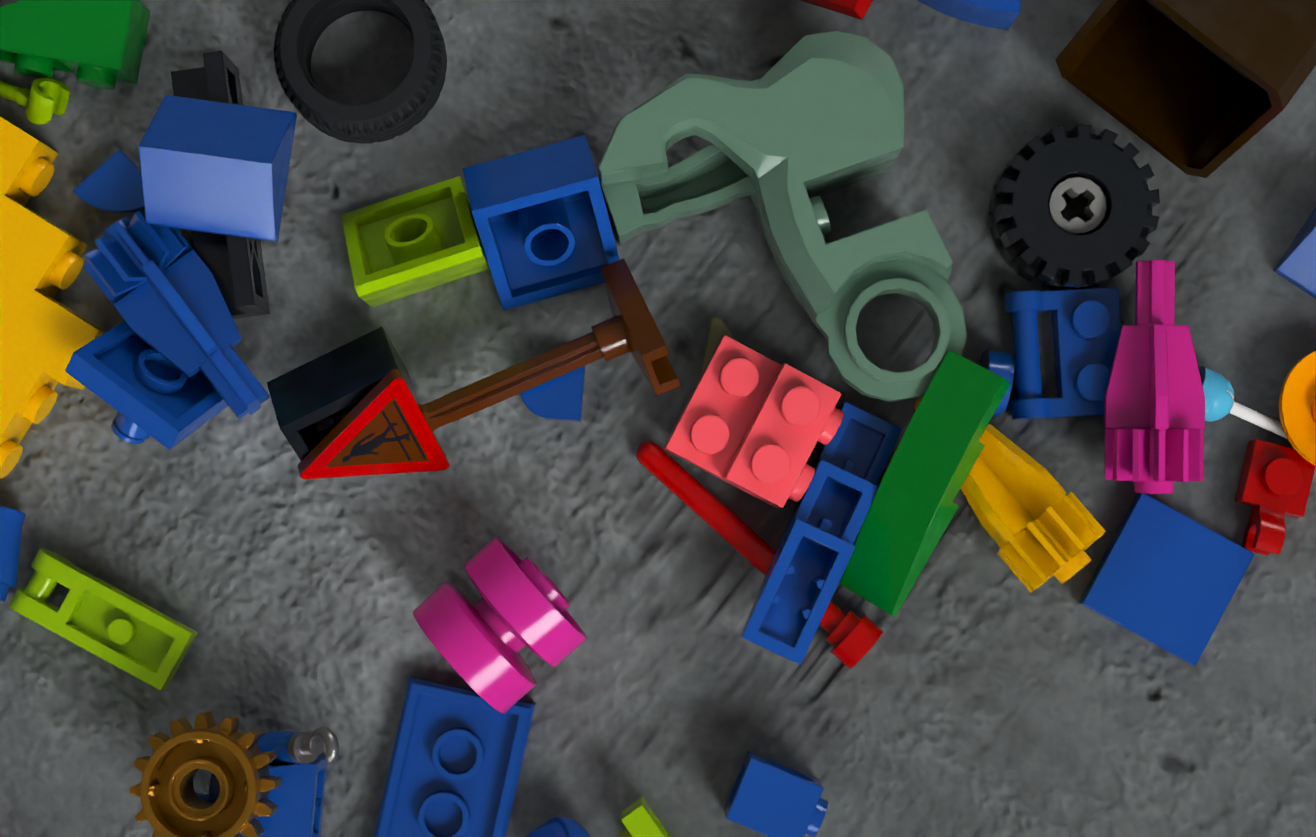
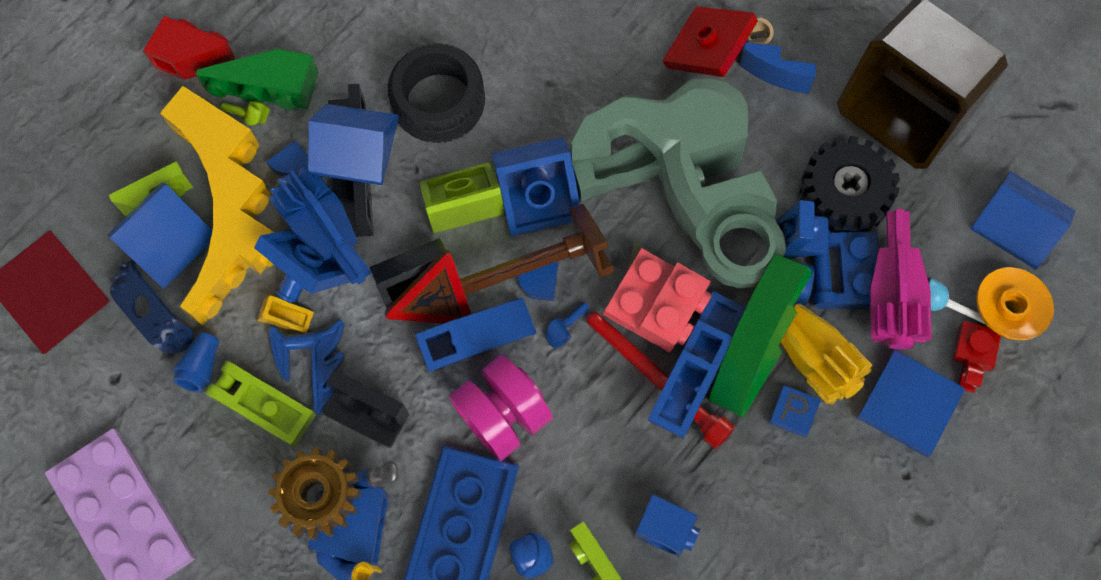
camera: 10 degrees right, 15 degrees down
none -> yellow piece [256,295,314,334]
none -> blue piece [269,320,345,415]
none -> black bracket [323,370,409,448]
none -> blue slope [415,298,537,374]
none -> blue hand [546,302,589,348]
none -> blue tile [769,385,821,438]
none -> blue slope [776,200,829,259]

